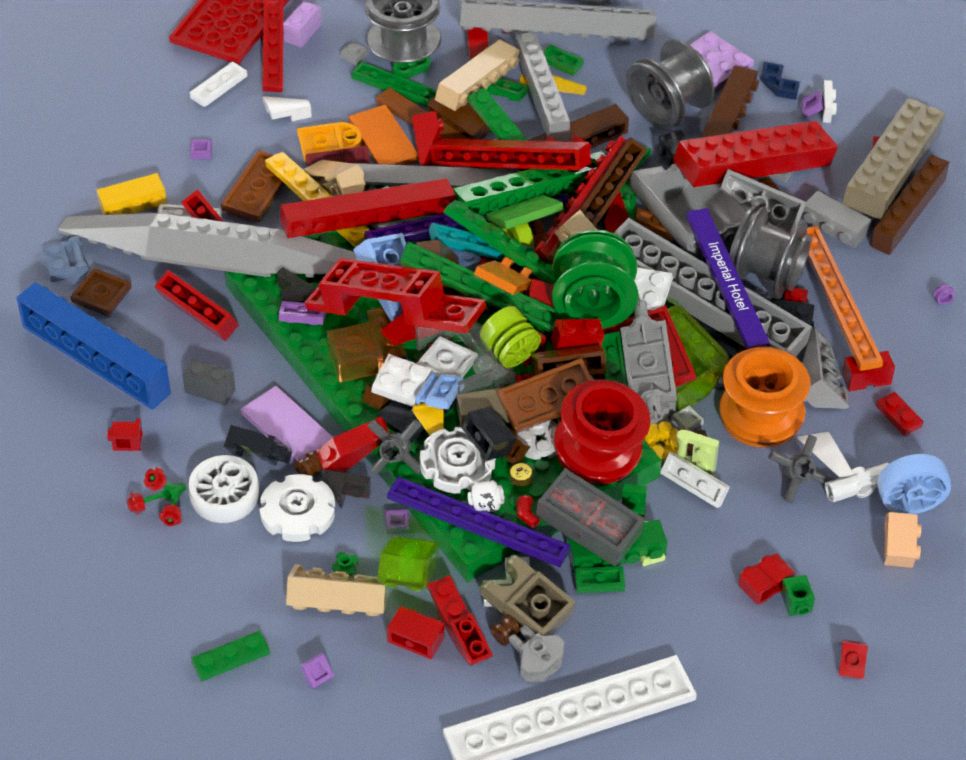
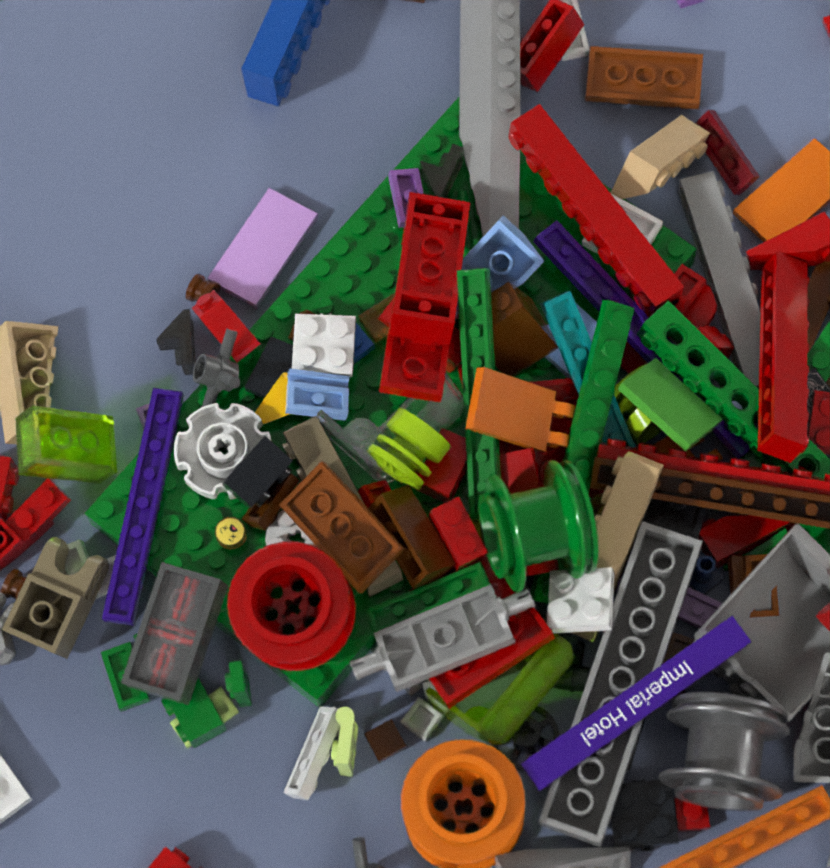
camera: 80 degrees right, 20 degrees up
red brick [107,418,143,451] -> none
red plant [126,467,186,526] -> none
red brick [154,270,239,342] -> none
dark grey brick [183,359,236,405] -> none
white piece [188,455,260,523] -> none
black hips [223,425,293,466] -> none
white piece [260,474,335,542] -> none
white slope [262,96,311,121] -> none
yellow plate [265,152,370,248] -> none
light orange plate [297,122,362,162] -> none
clear orange container [327,322,383,382] -> none
green plate [332,552,359,576] -> none
white plate [416,336,478,377] -> none
white head [468,480,504,512] -> none
red arm [516,495,540,528] -> none
yellow plate [644,421,678,465] -> none

